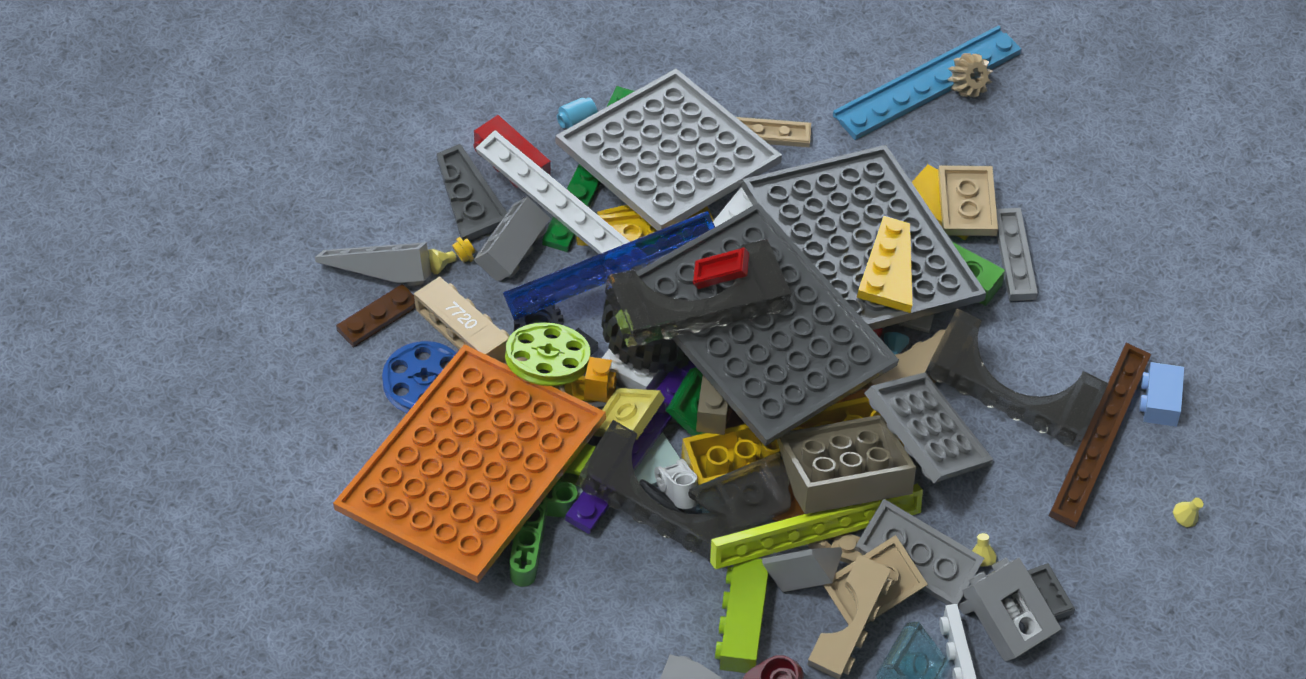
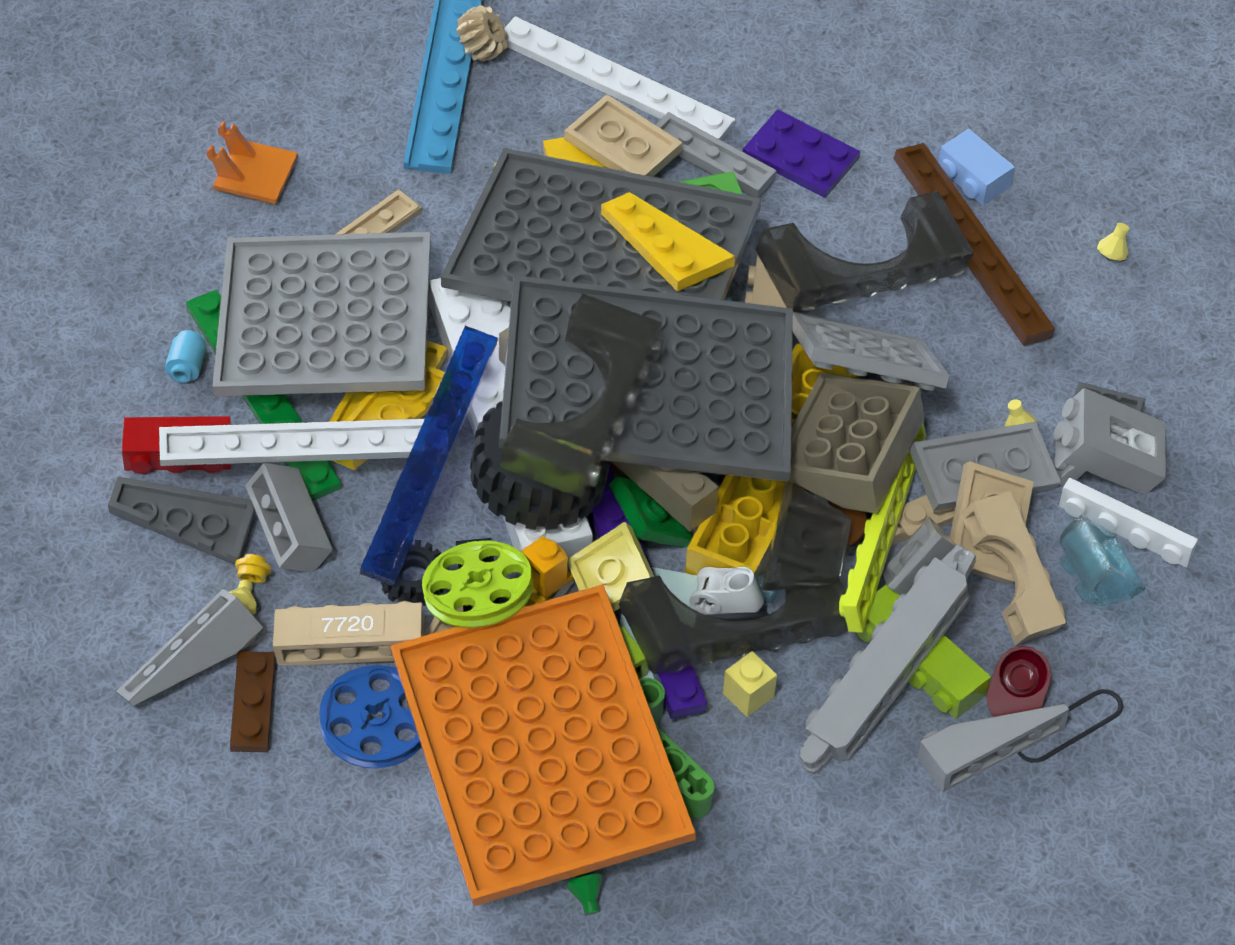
camera: 50 degrees left, 0 degrees up
red tile [693,247,749,289] -> none
none -> orange plate [206,122,298,204]
none -> white plate [504,16,735,141]
none -> green rock [566,873,603,916]
none -> light yellow brick [722,651,777,717]
none -> dark purple plate [742,109,860,198]
none -> light grey hinge [799,544,976,775]

